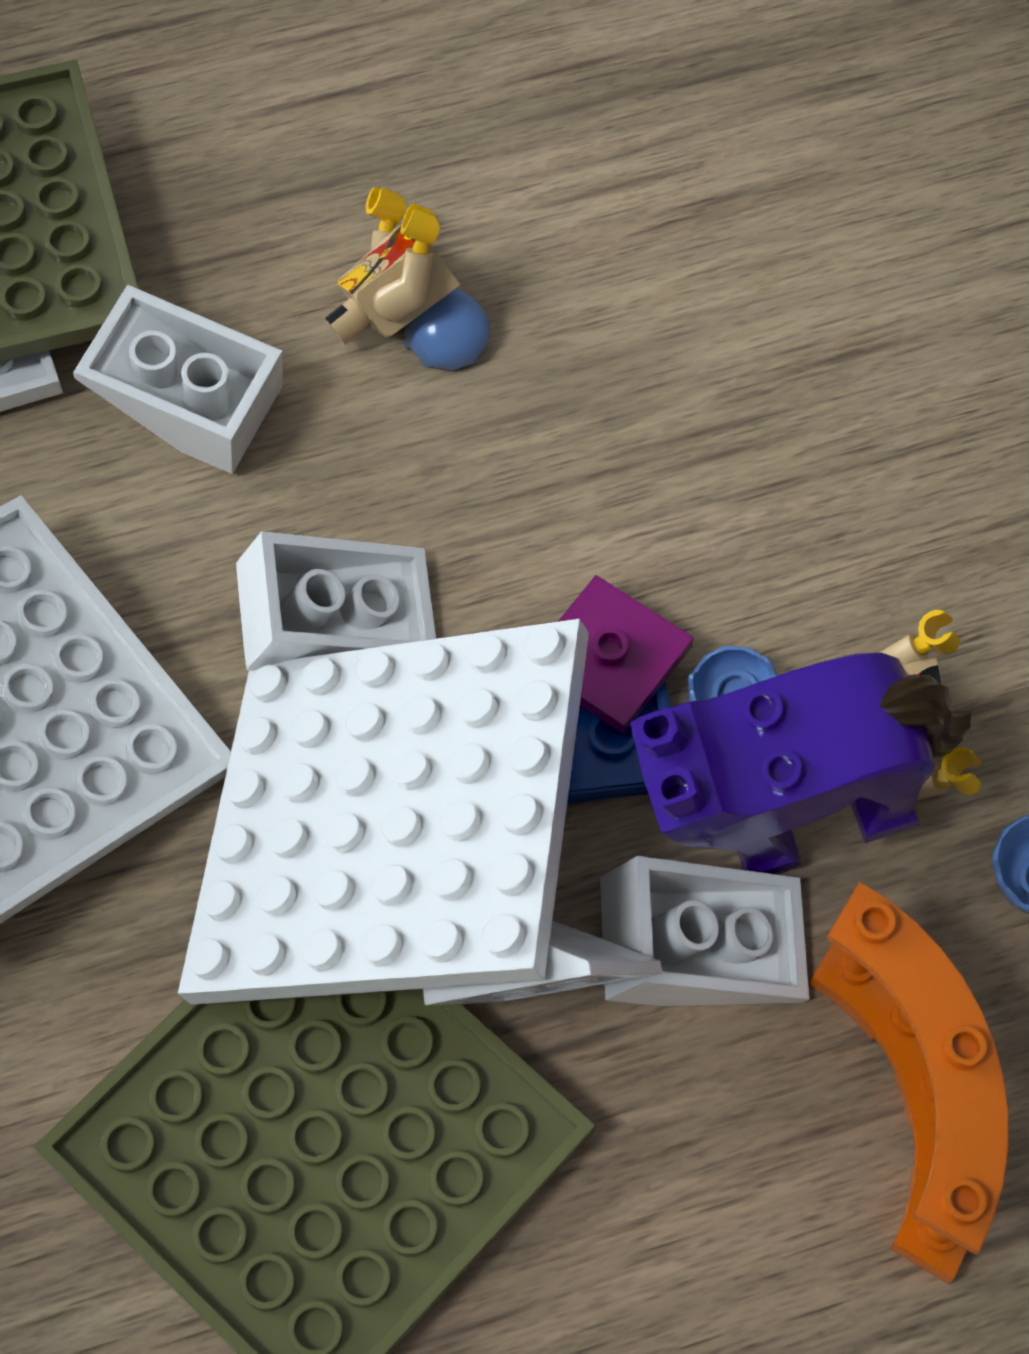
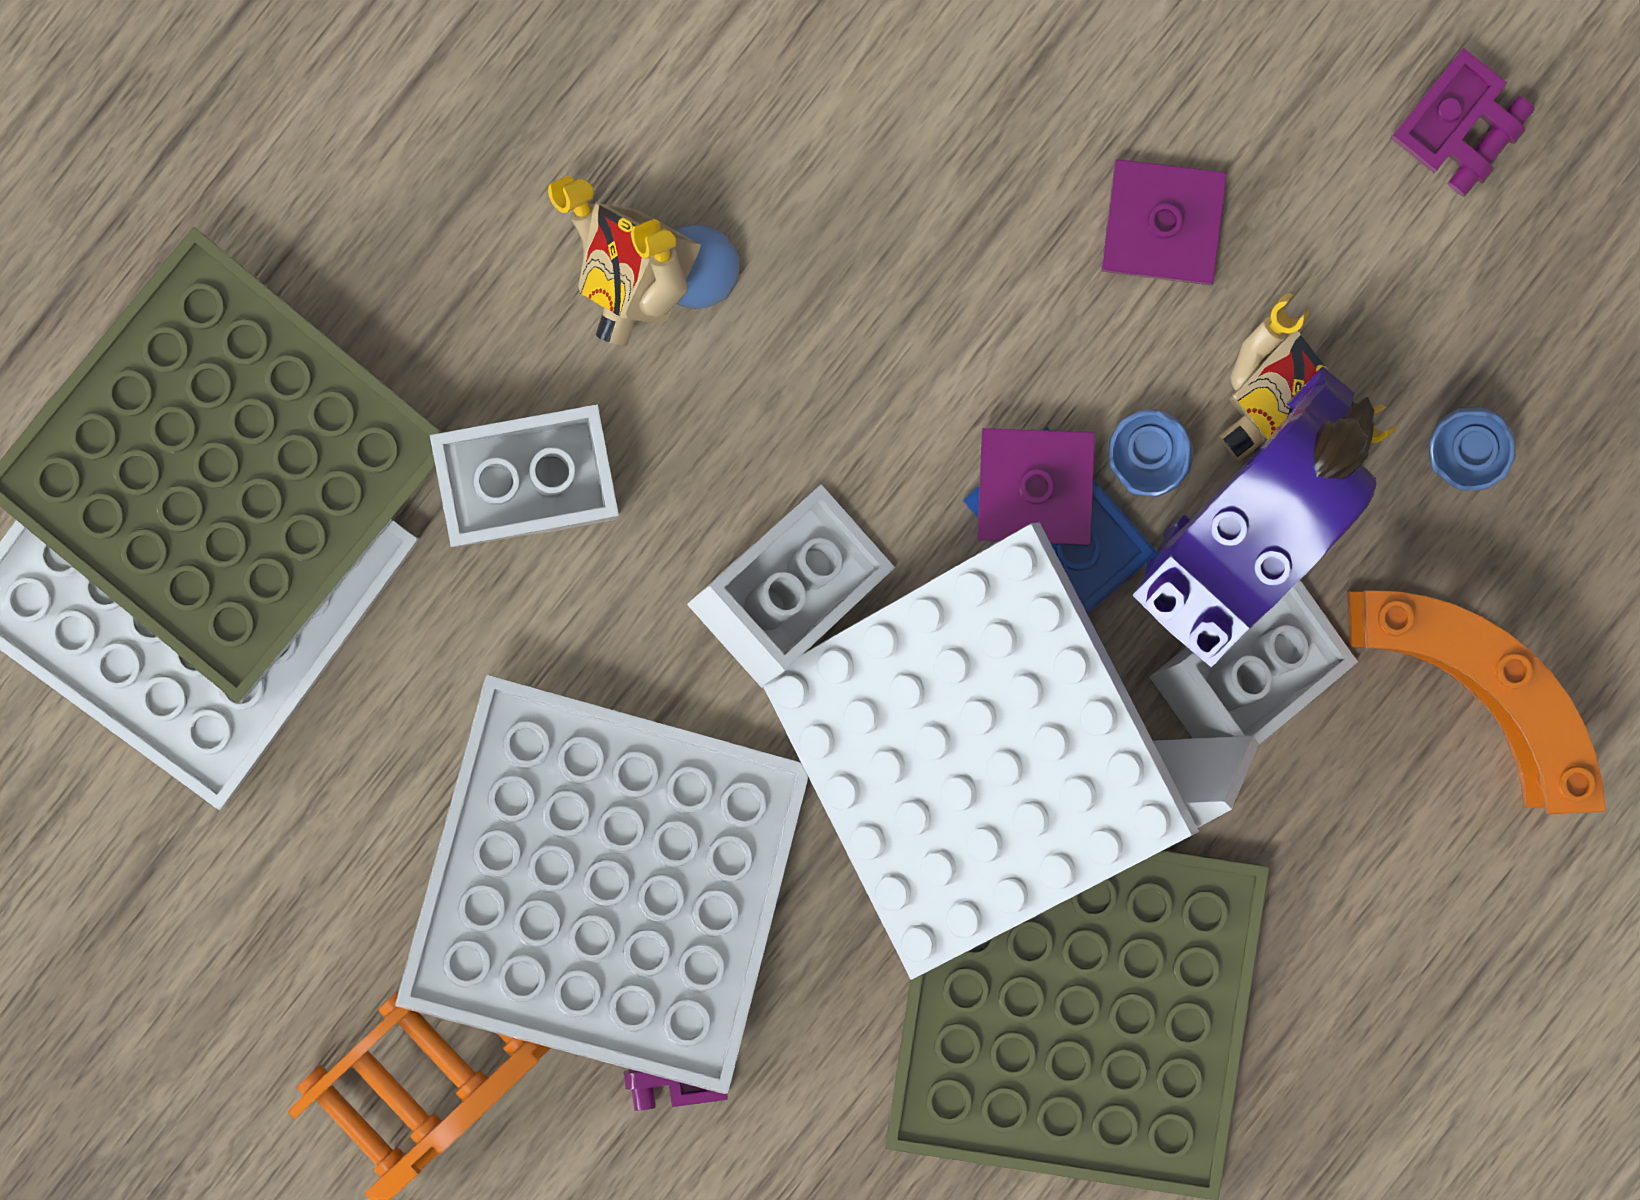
camera: 35 degrees left, 25 degrees up
none -> magenta plate [1101,159,1227,286]

